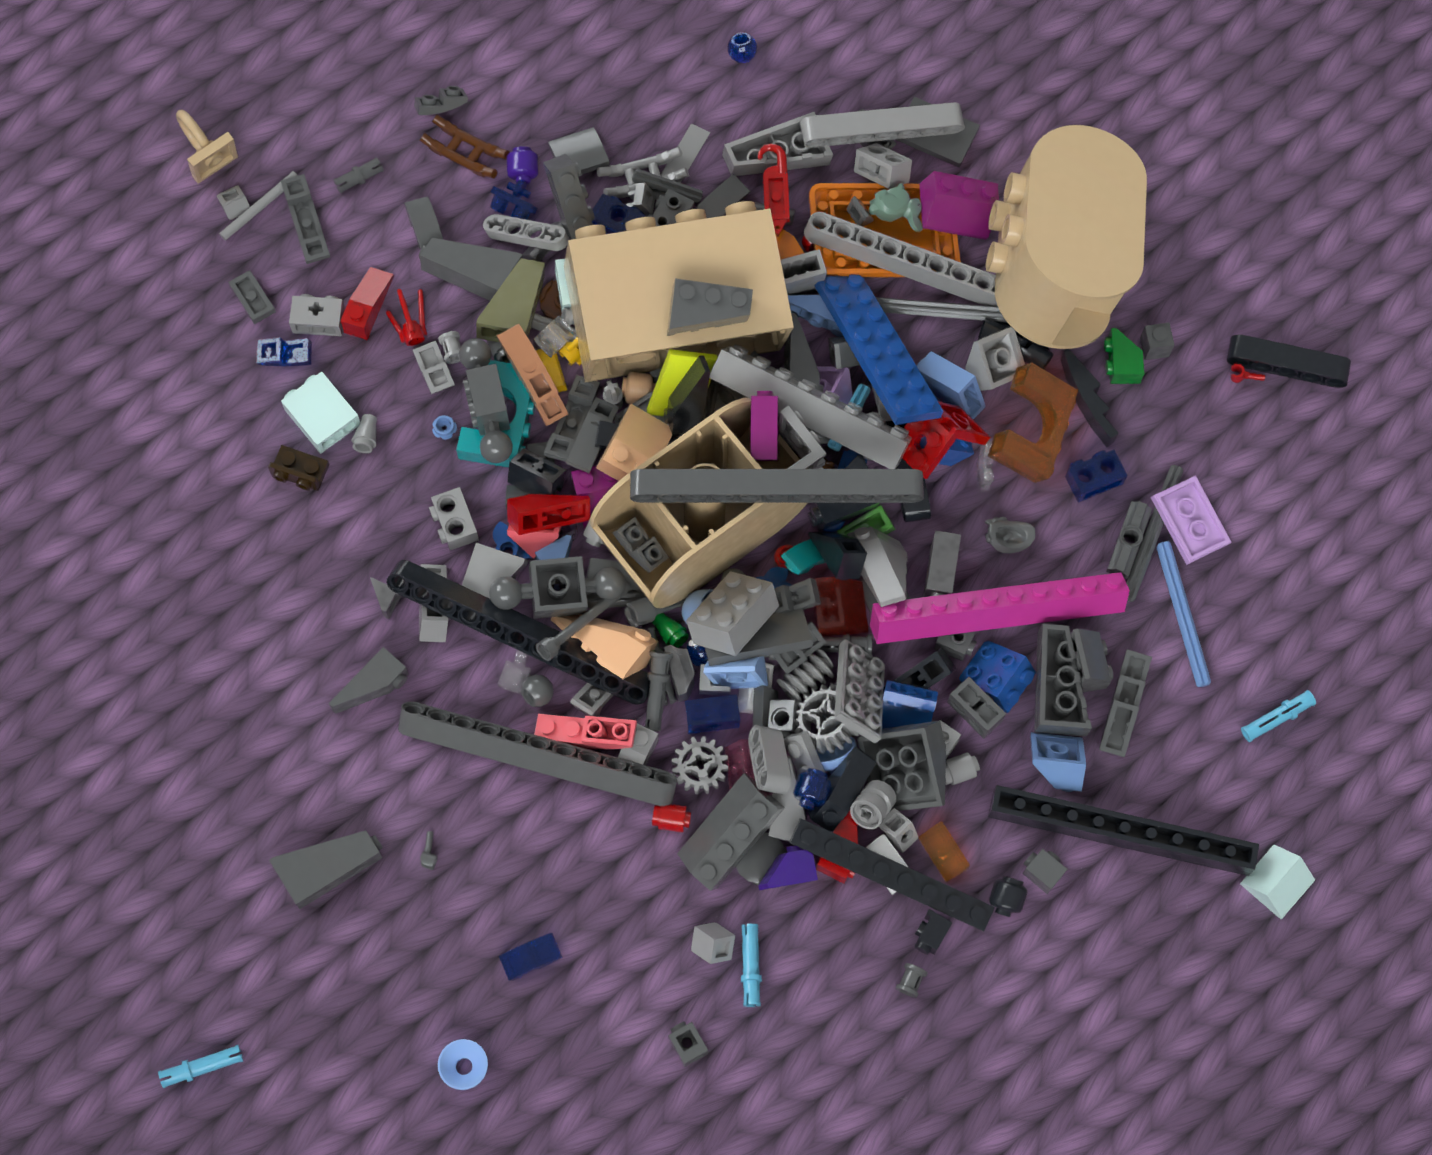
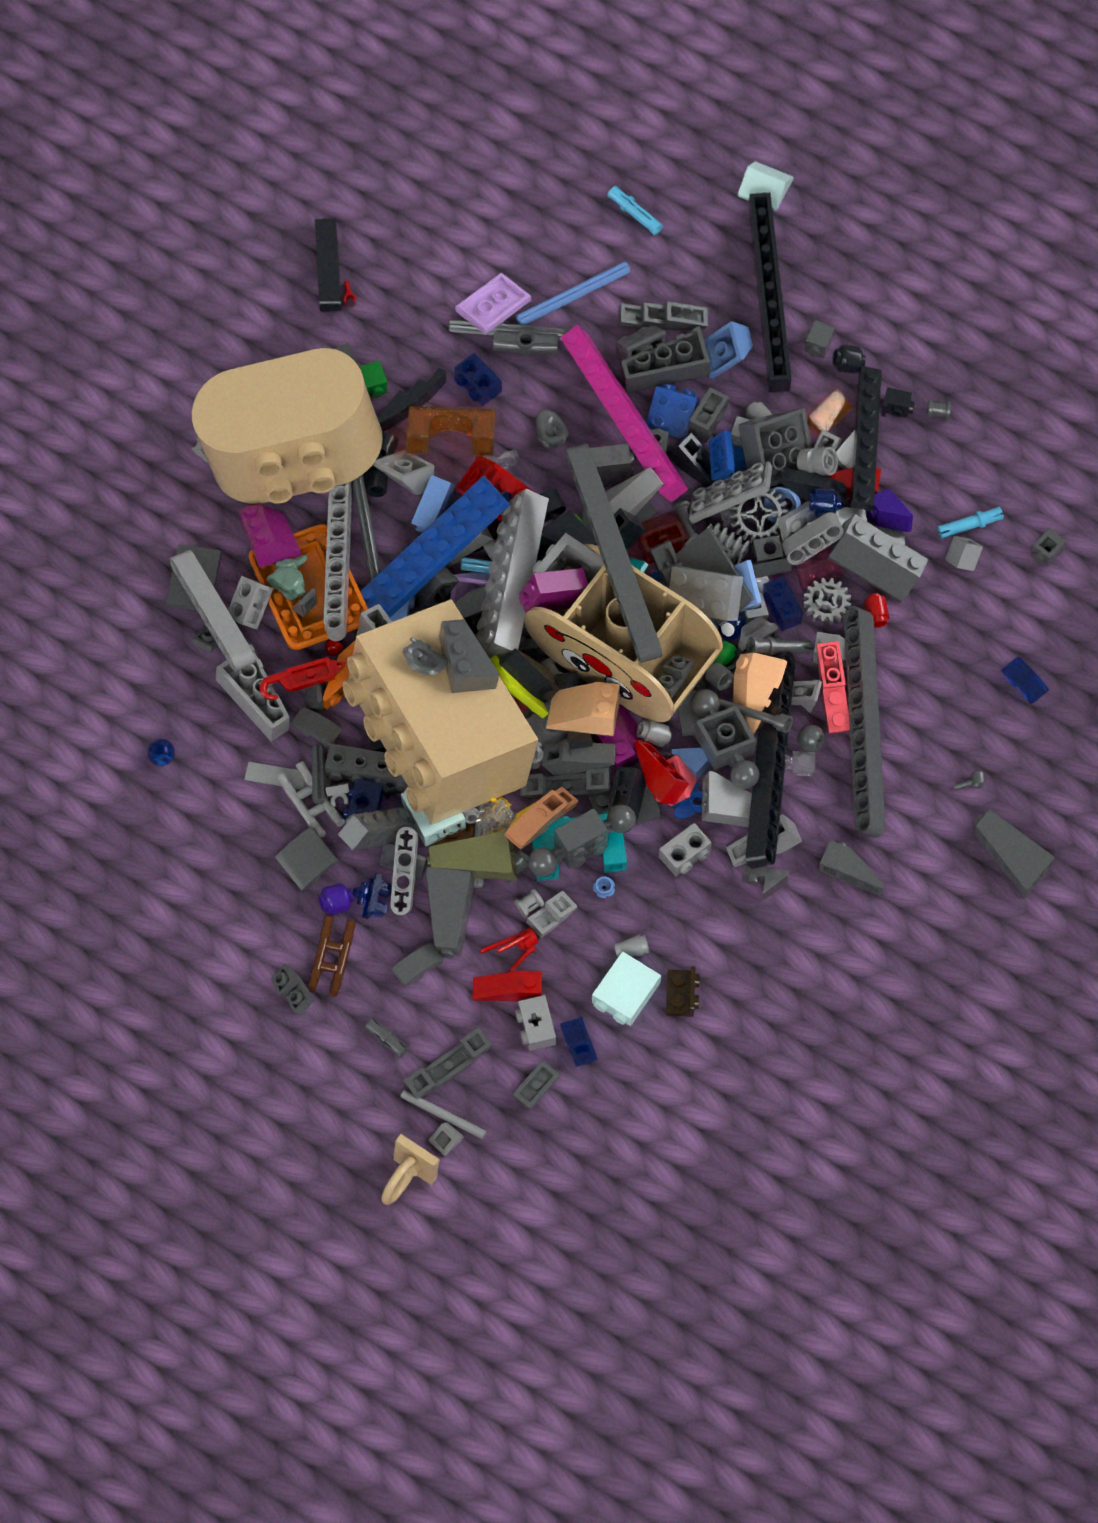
camera: 105 degrees left, 5 degrees down
none -> dark grey hat [403,638,448,675]

